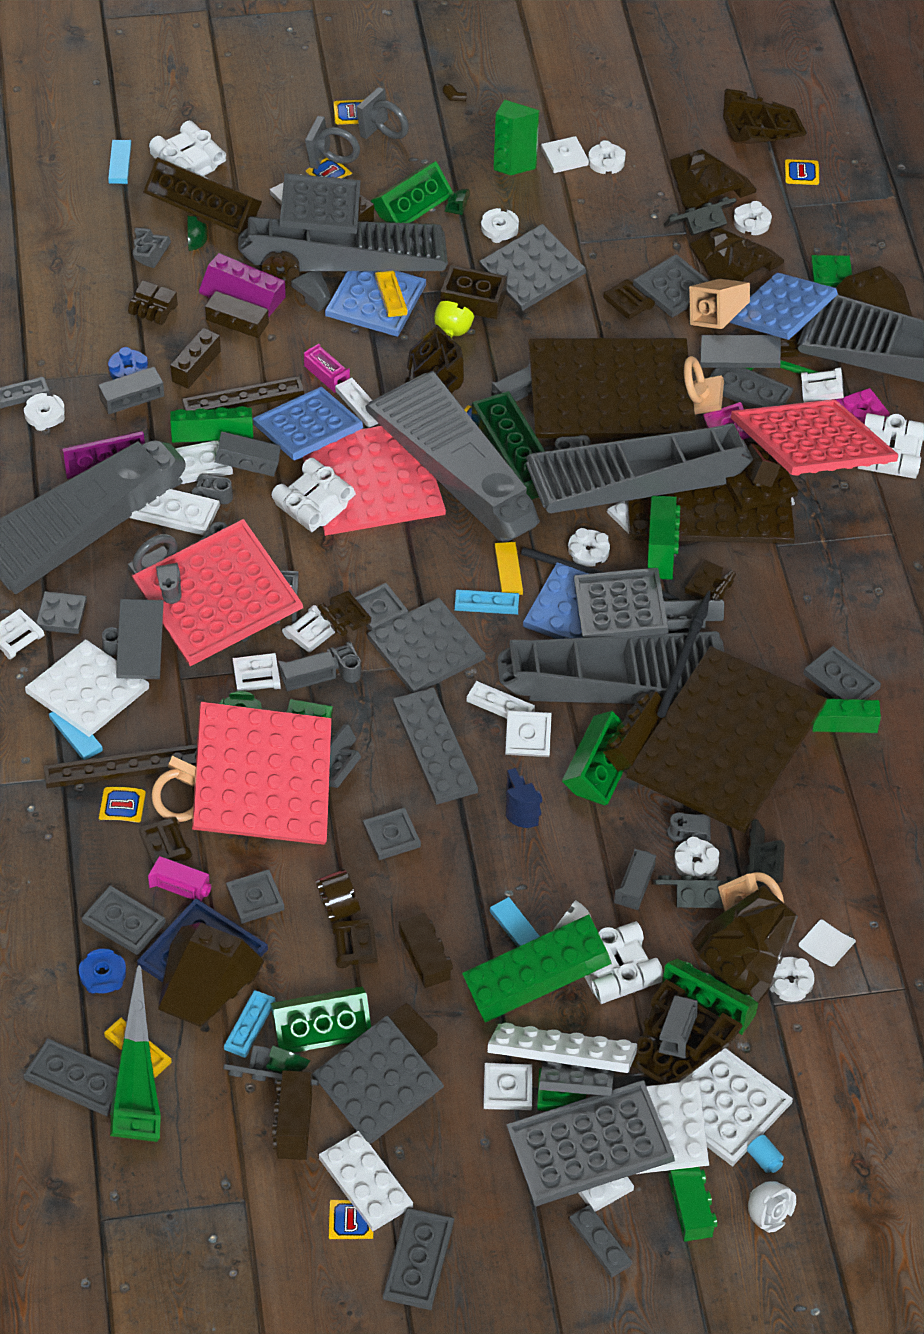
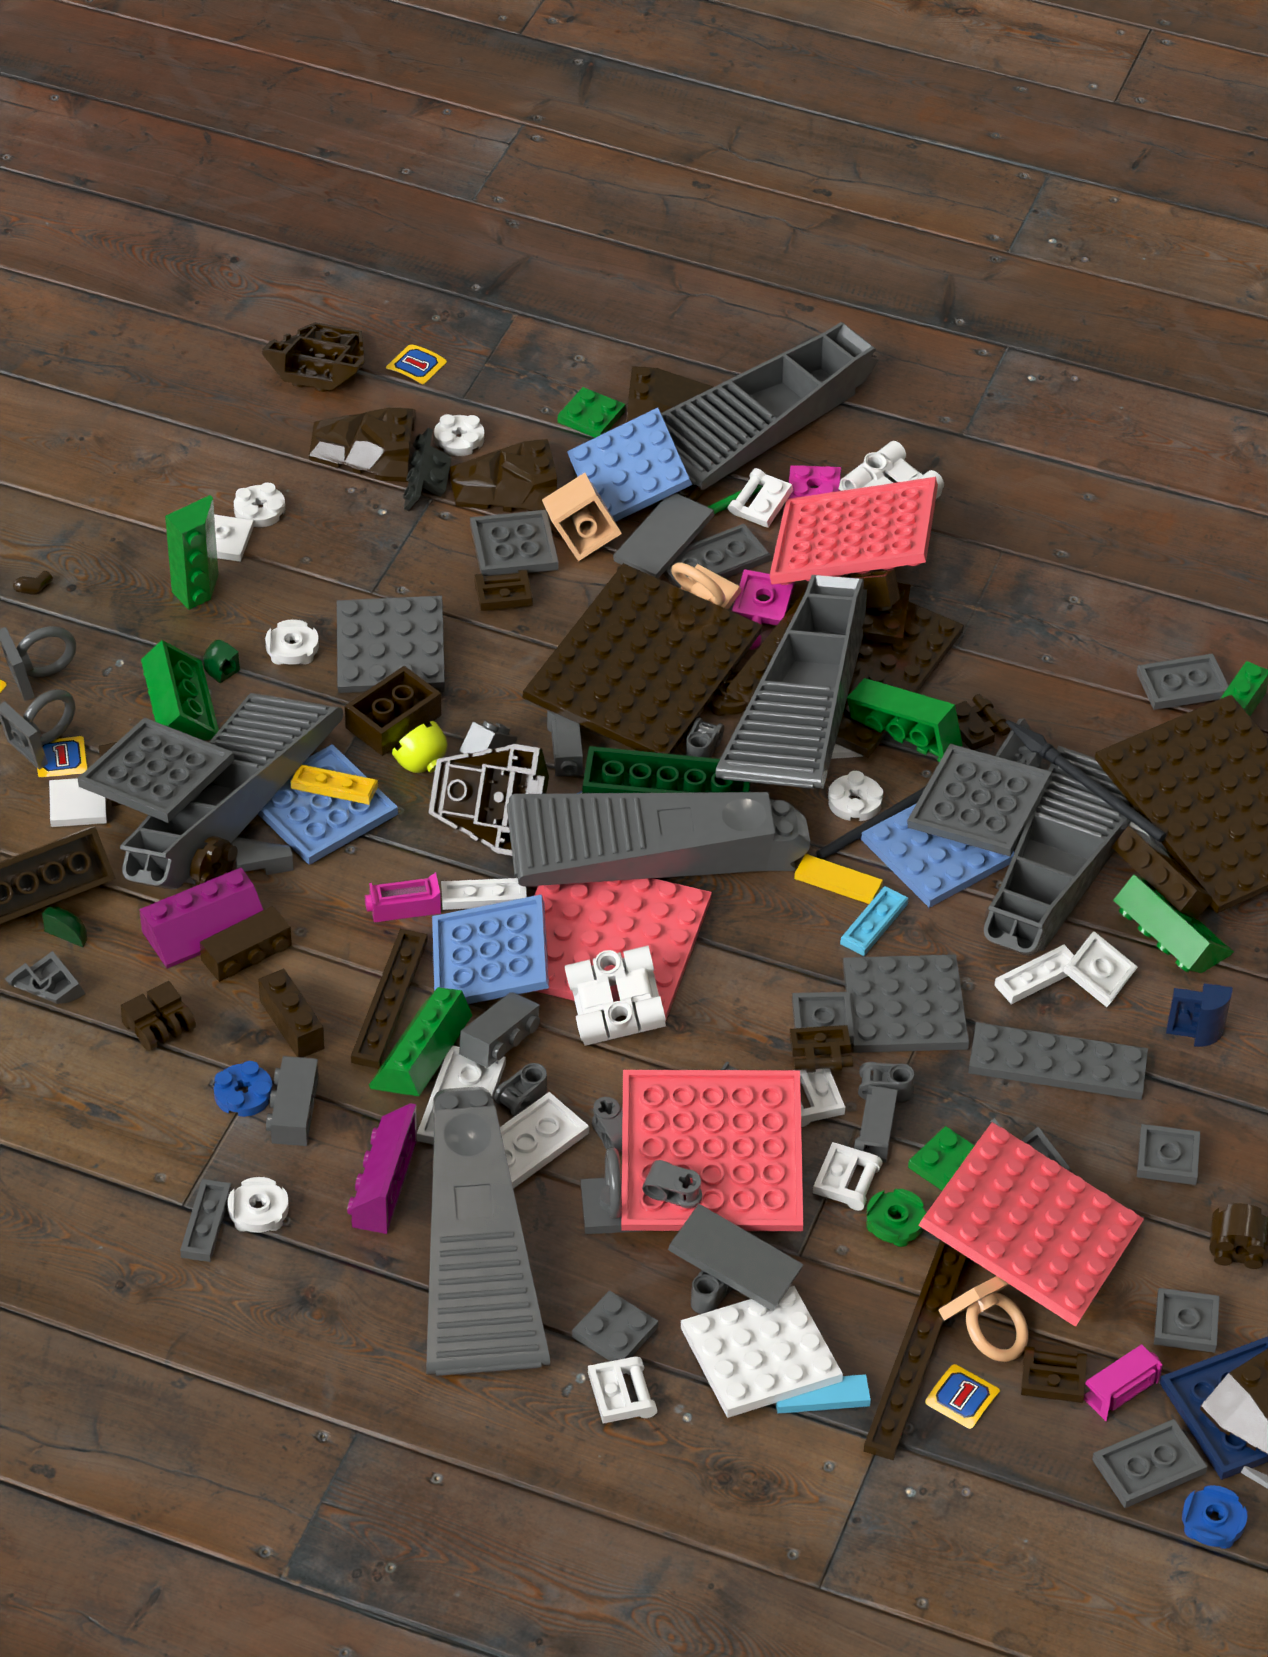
camera: 60 degrees left, 5 degrees down
none -> slope [459,720,518,754]

